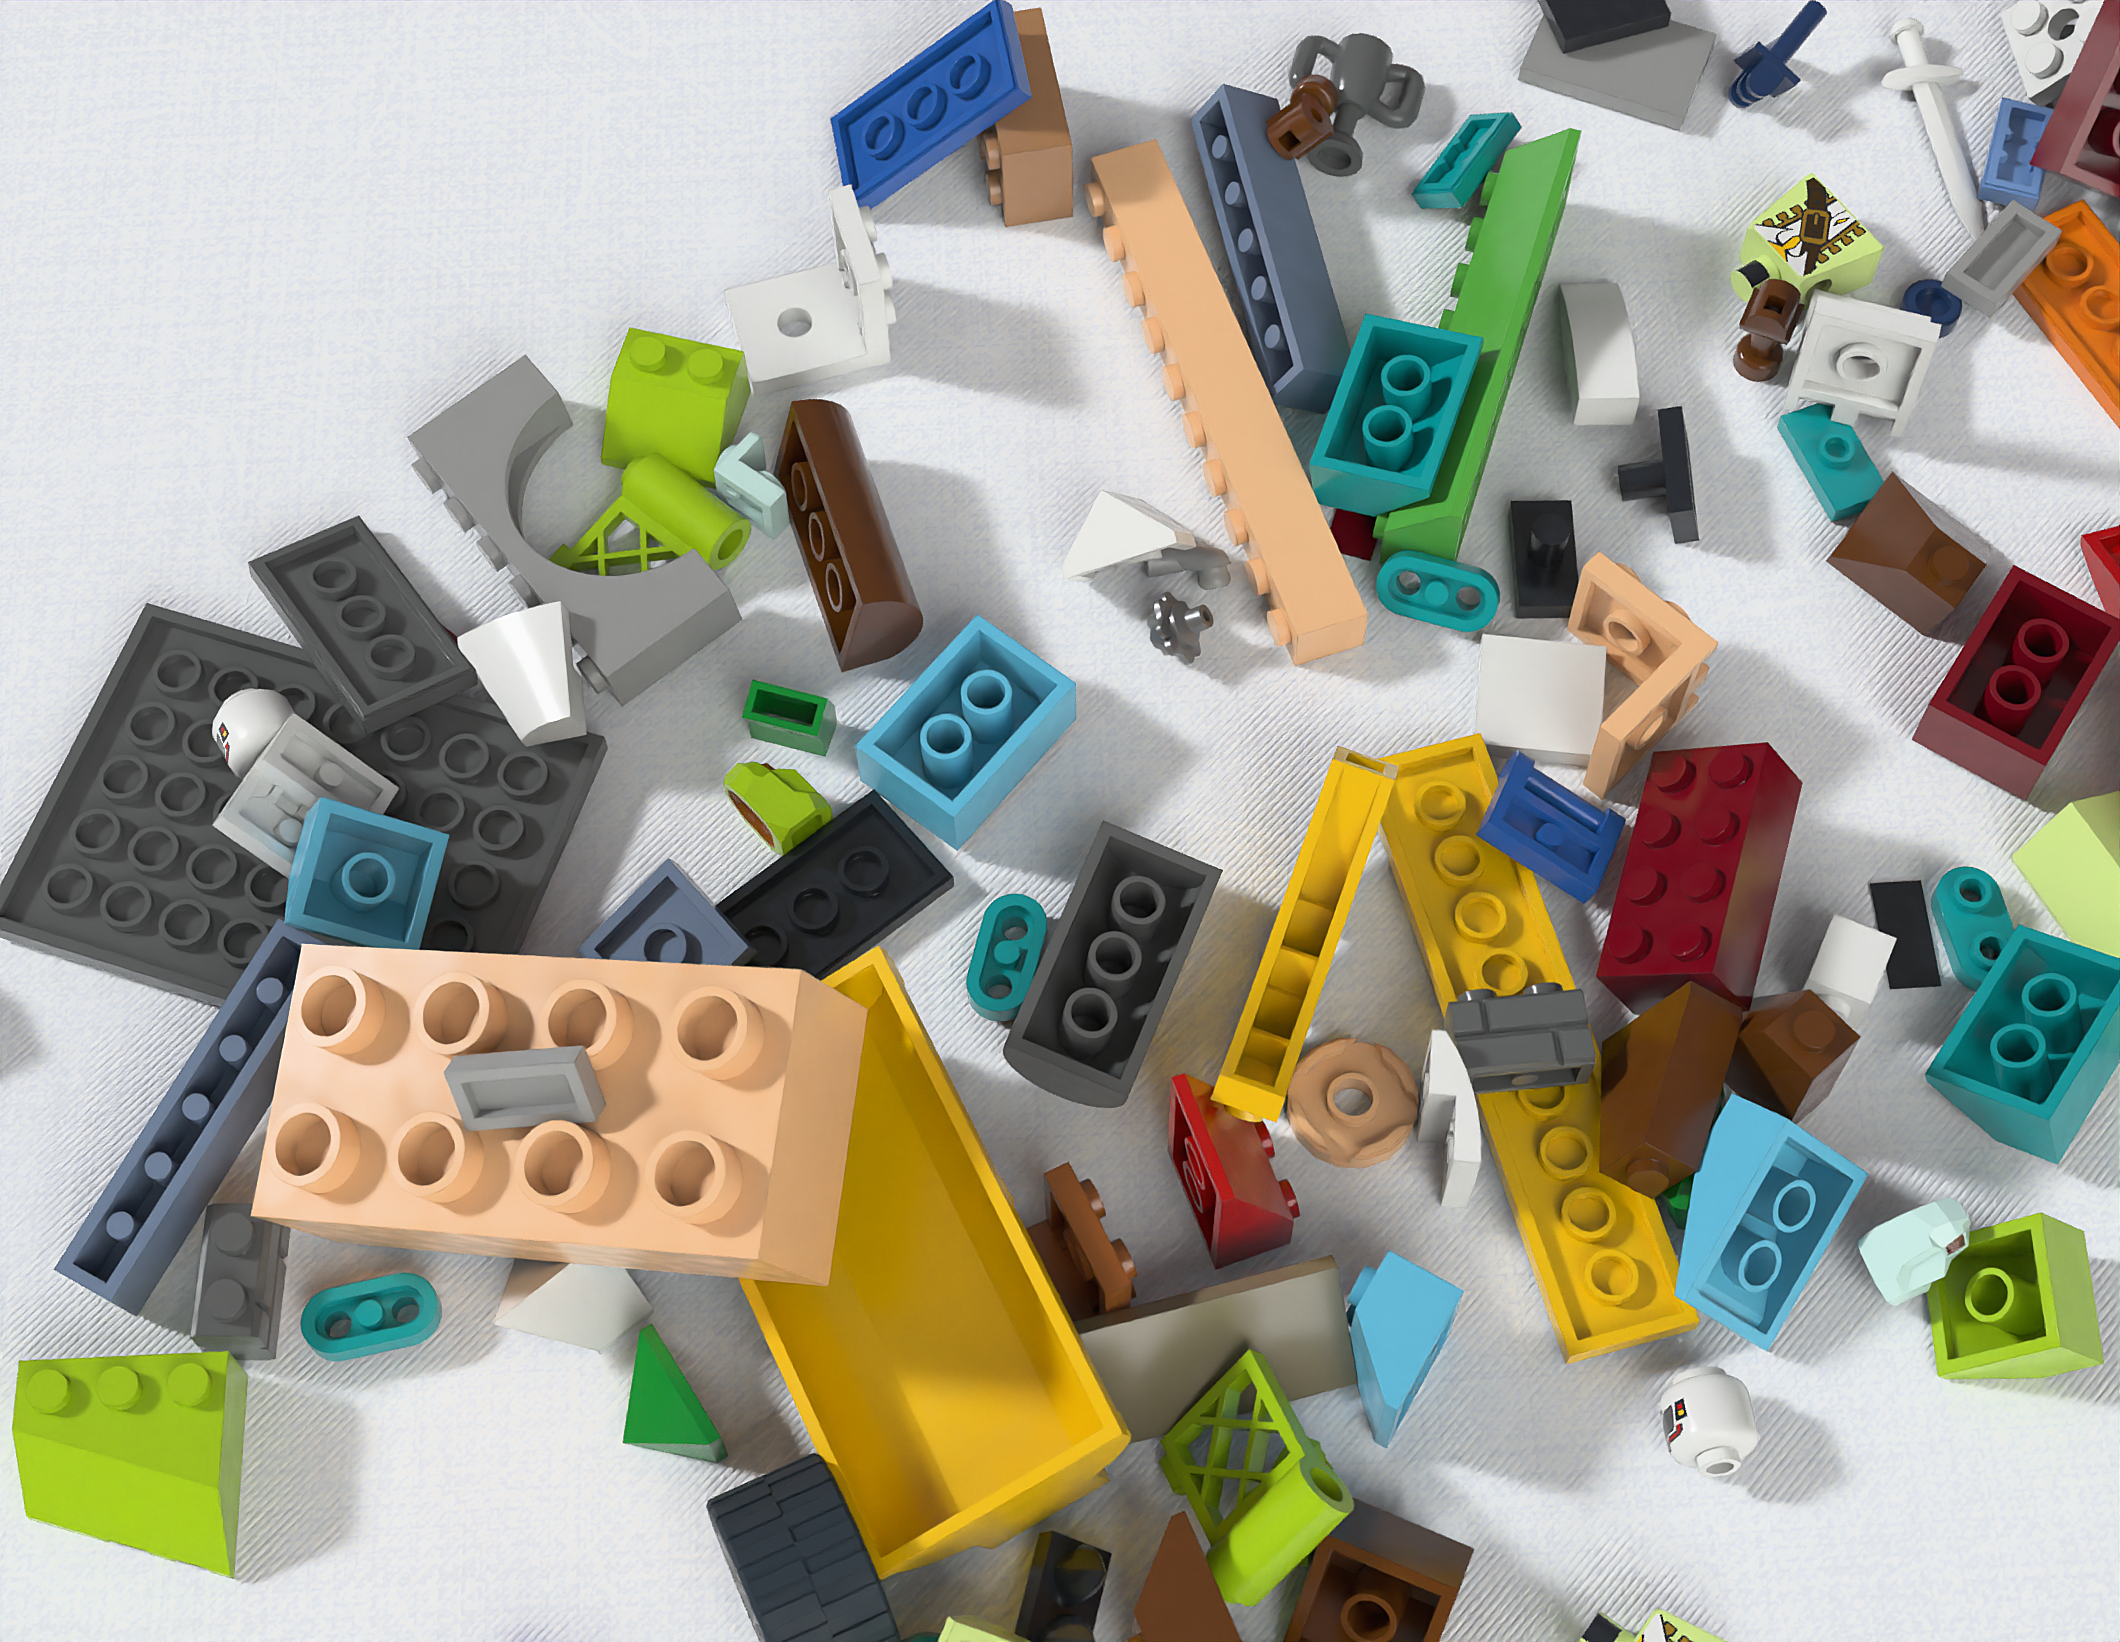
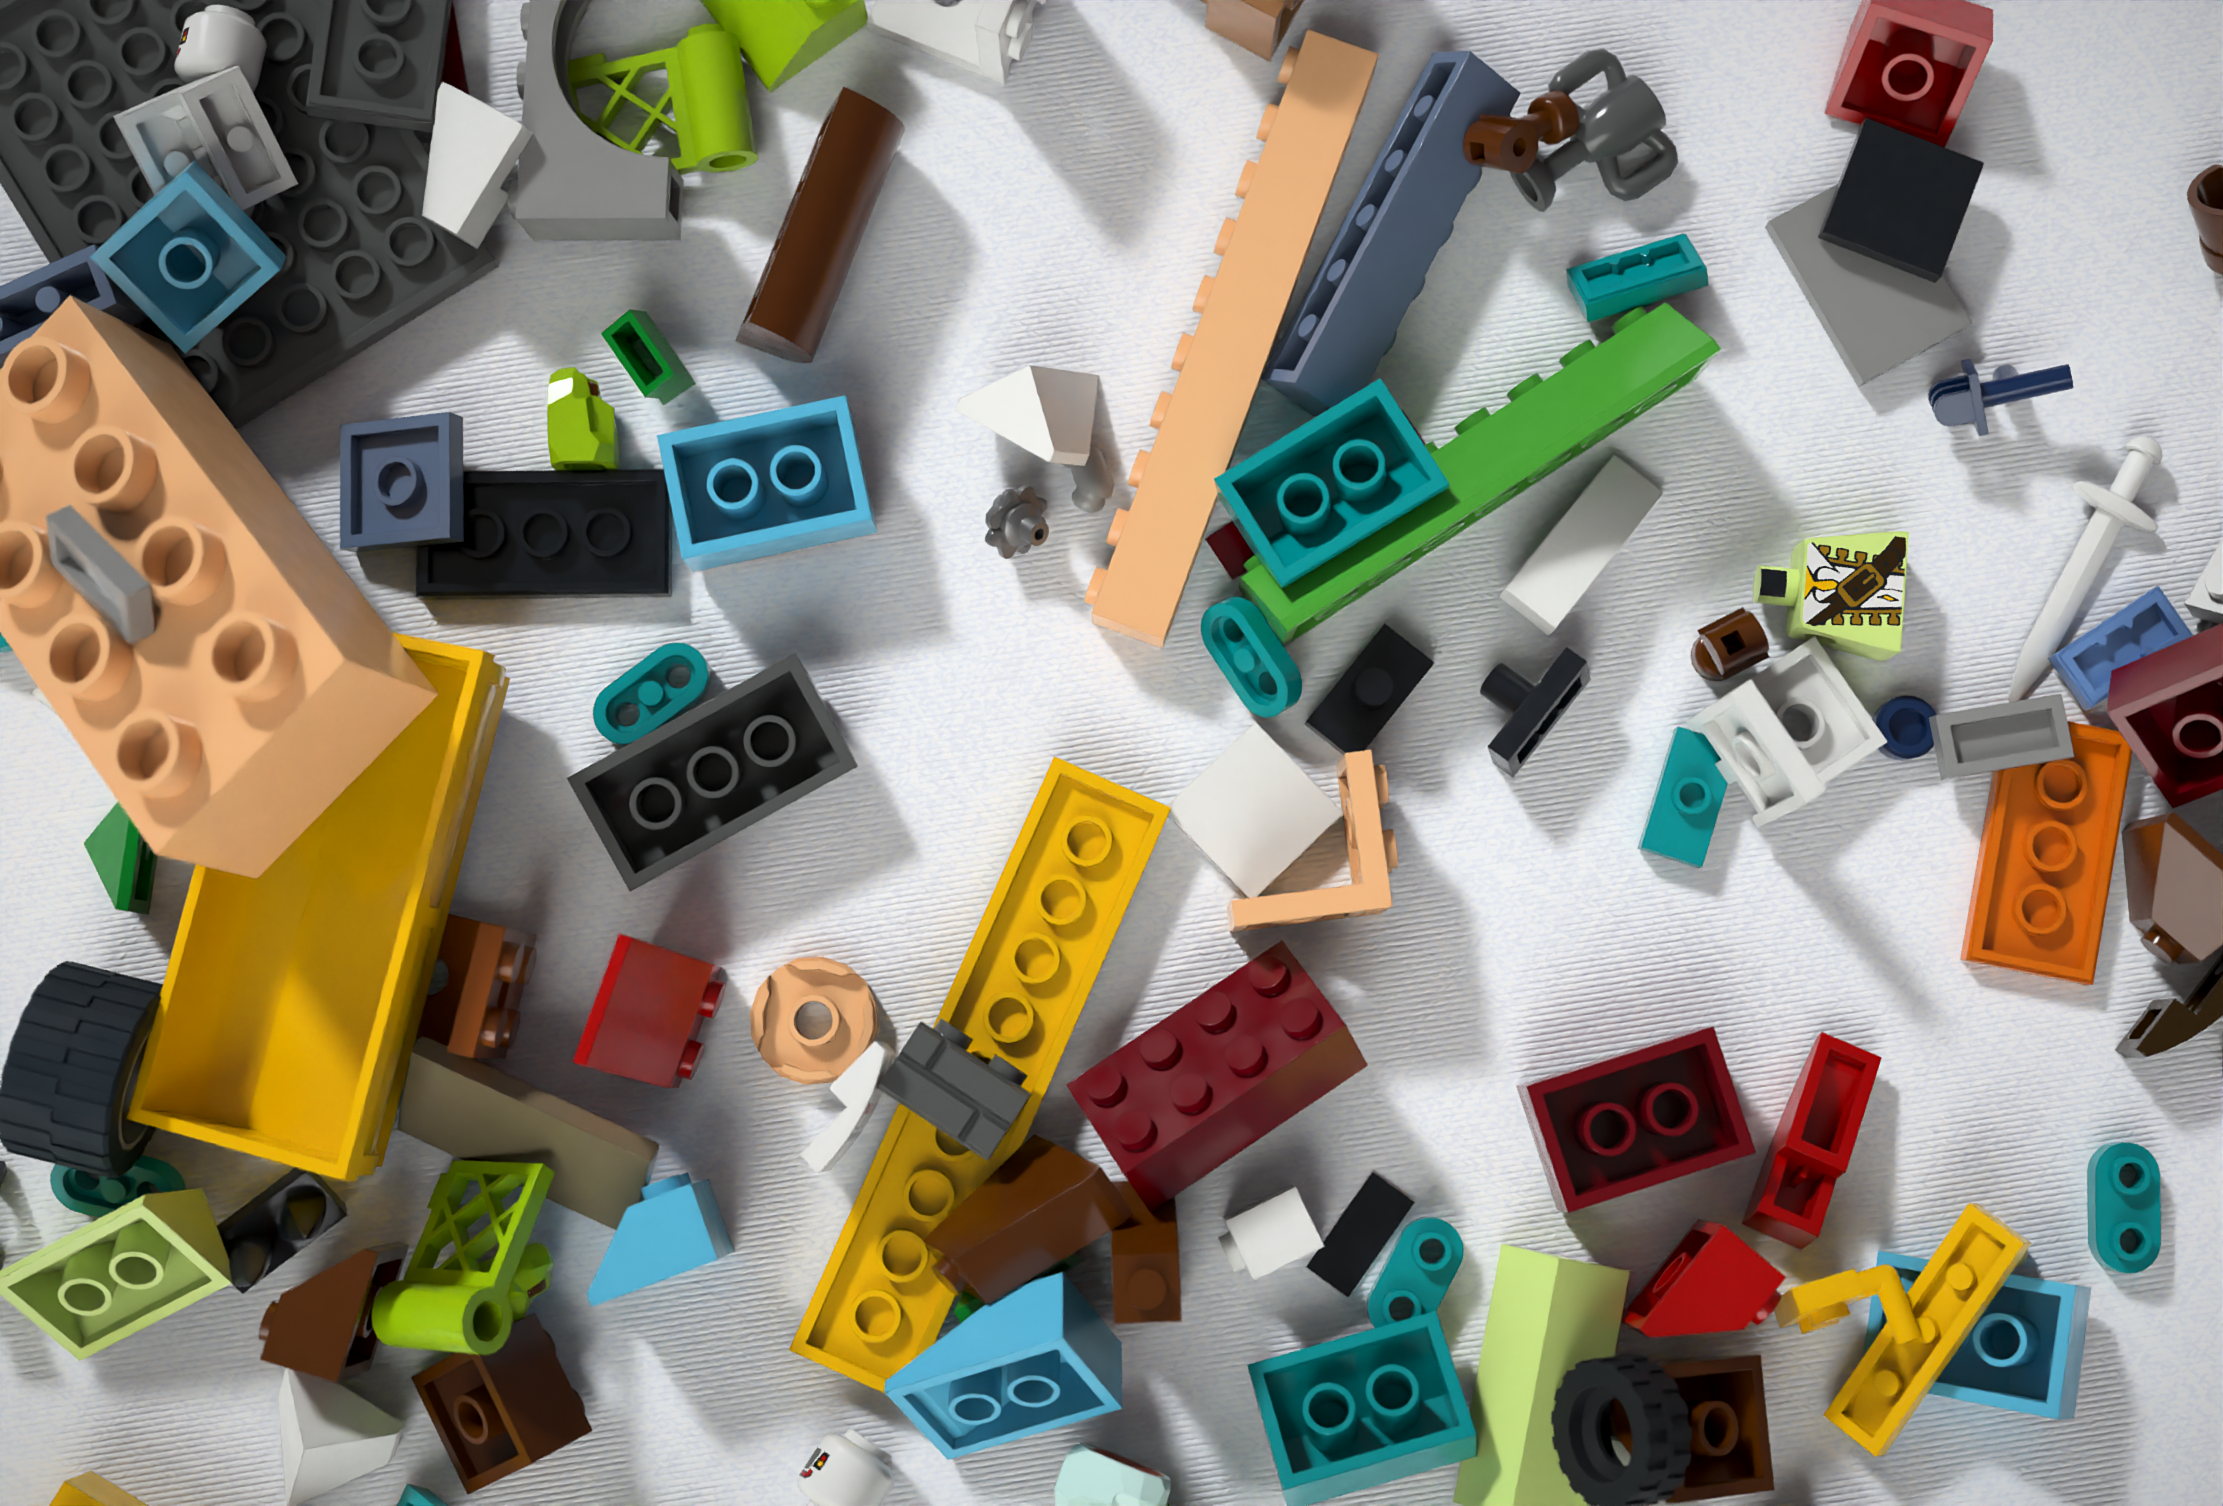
camera: 40 degrees right, 20 degrees up
light aqua bracket [714,432,790,540] -> none
yellow arch [1211,746,1399,1123] -> none
blue plate [1476,750,1626,904] -> none
reddish brown slope [1826,472,1990,636] -> none

